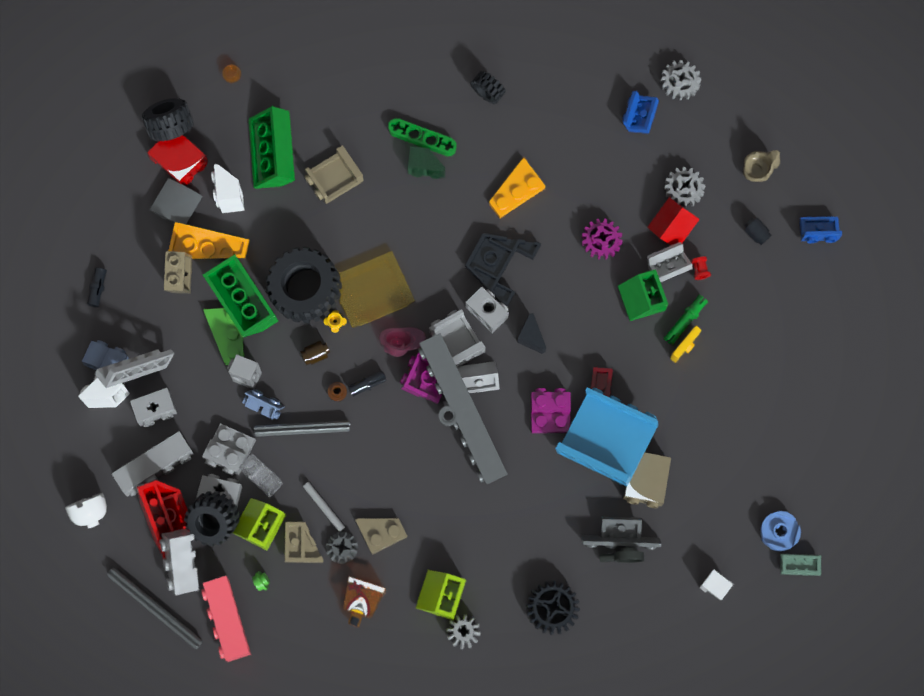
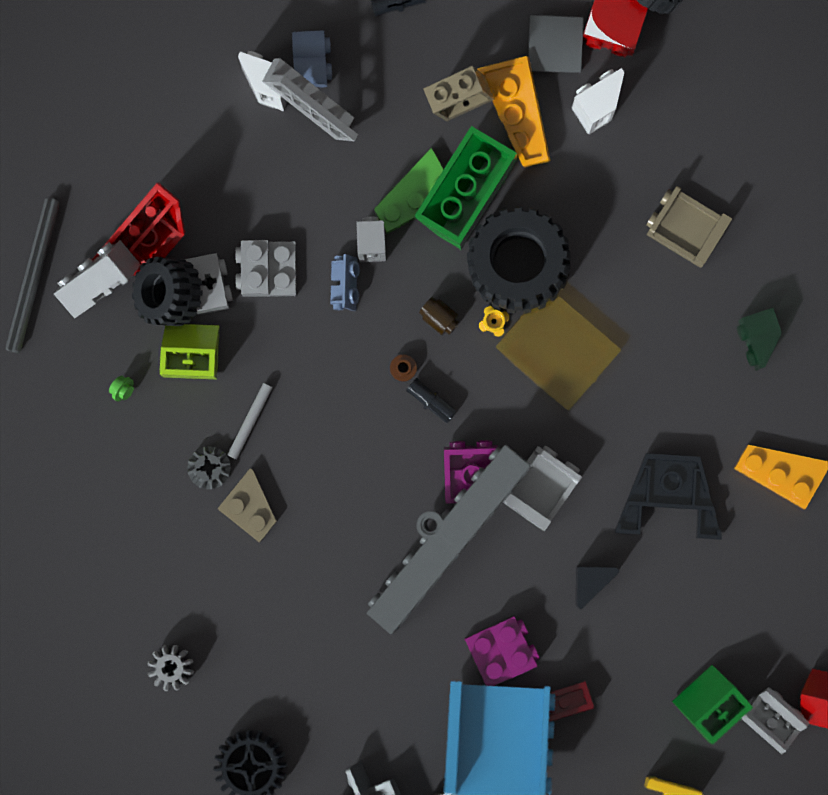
camera: 70 degrees right, 10 degrees up
white cylinder [65,493,107,528] -> none
light grey brick [112,432,194,496] -> none
light grey brick [130,388,177,427] -> none
coral brick [201,576,251,662] -> none
clear orange plate [223,65,241,83] -> none
clear brick [239,454,283,498] -> none
green slope [249,106,295,189] -> none
dark grey axle [254,420,350,437] -> none
dark tan wing [284,522,323,563] -> none
torso [344,576,386,627] -> none
clear pink piece [379,327,426,357] -> none
green beam [388,118,457,156] -> none
lime slope [416,570,466,621] -> none
light grey panel [458,361,500,393] -> none
light grey brick [465,287,509,333] -> none
magenta gear [581,219,623,260] -> none
green pin [664,295,708,346] -> none
red bush [690,256,711,280] -> none

